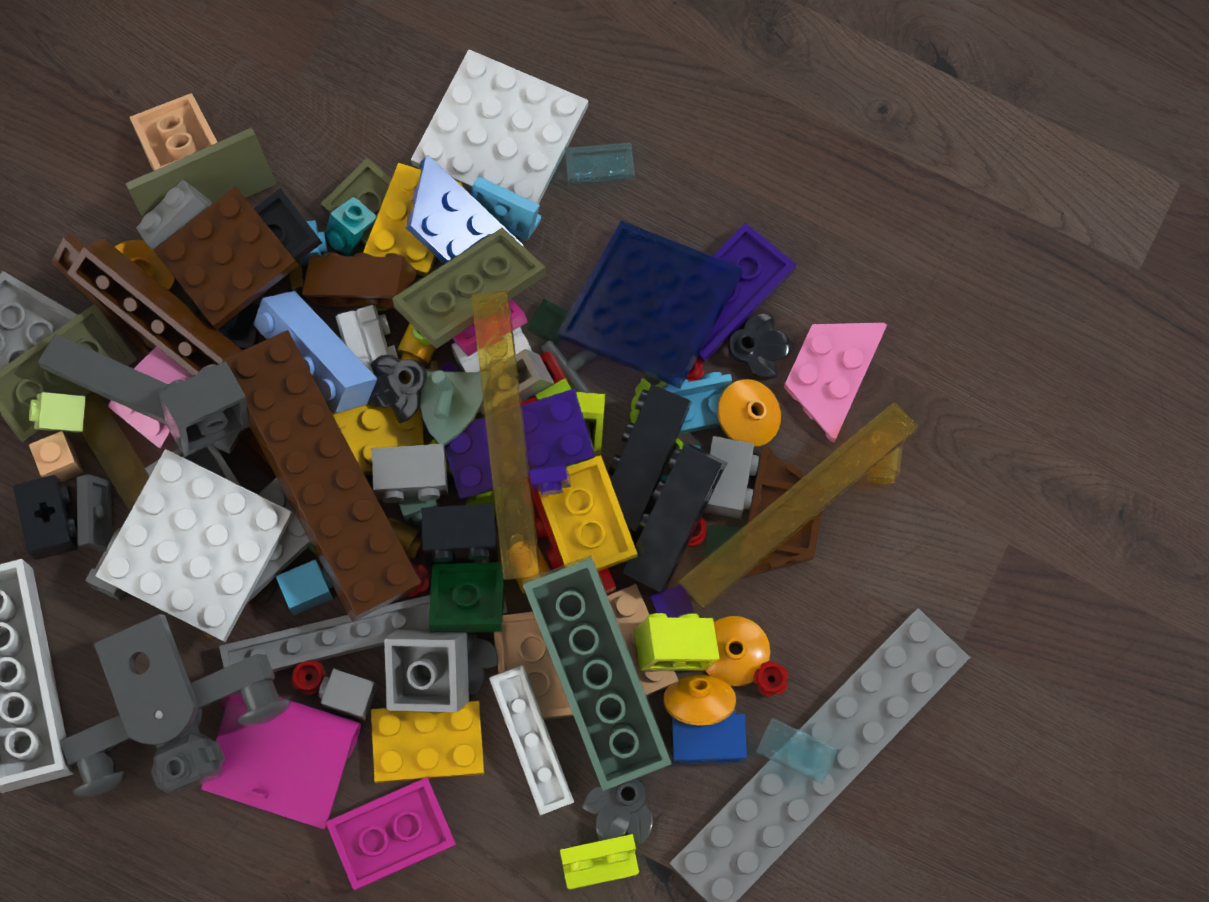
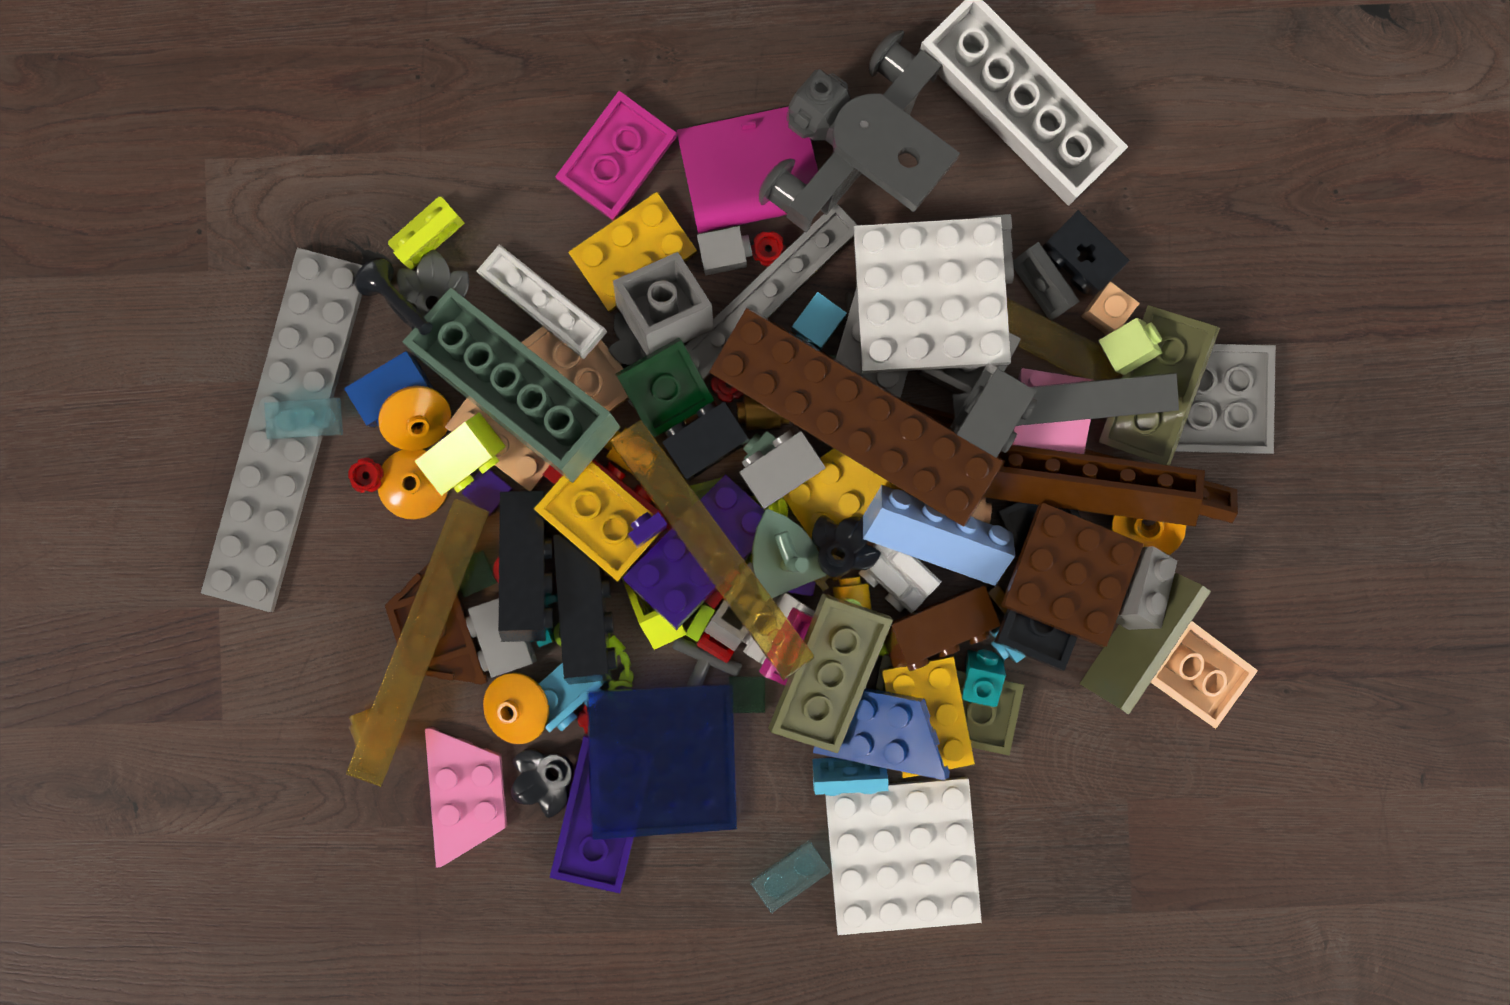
camera: 155 degrees right, 15 degrees up
none -> black piece [354,258,433,335]

